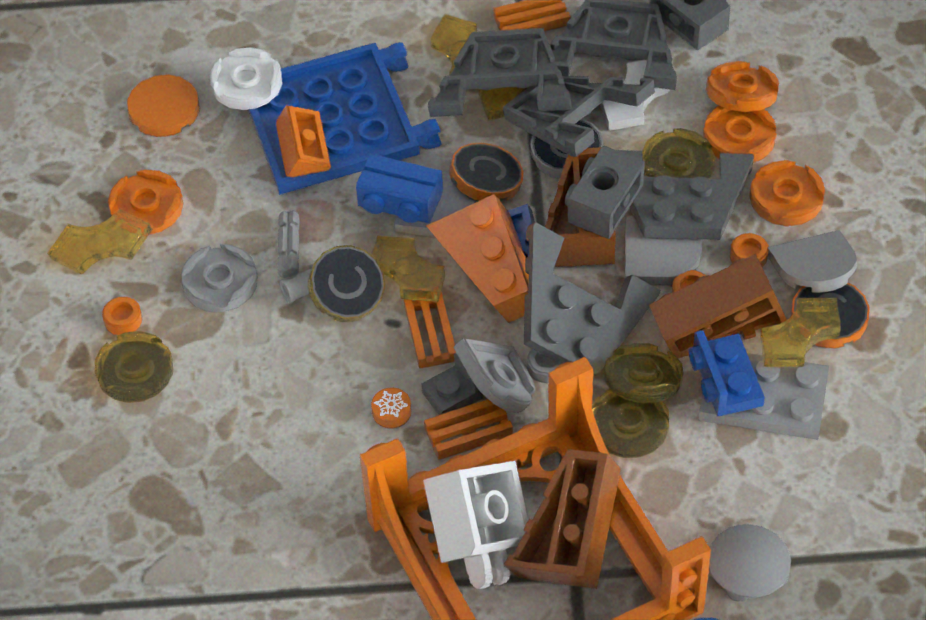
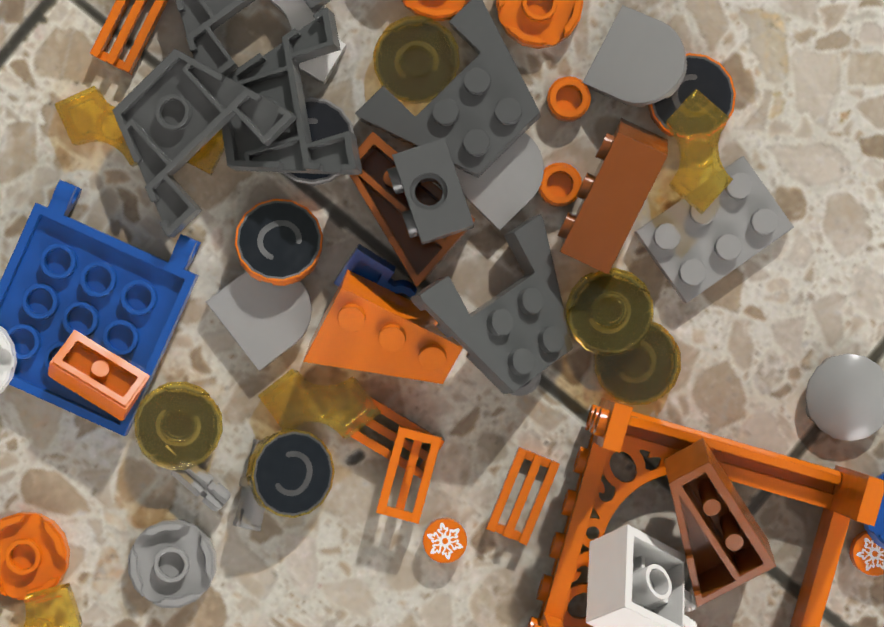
camera: 50 degrees left, 35 degrees up
blue brick [356,154,443,224] -> none
dark grey bracket [421,353,483,415] -> none
light grey tile [454,338,535,413] -> none
blue bracket [689,330,765,417] -> none
none -> clear yellow tile [134,382,223,470]
none -> orange tile [376,426,442,524]

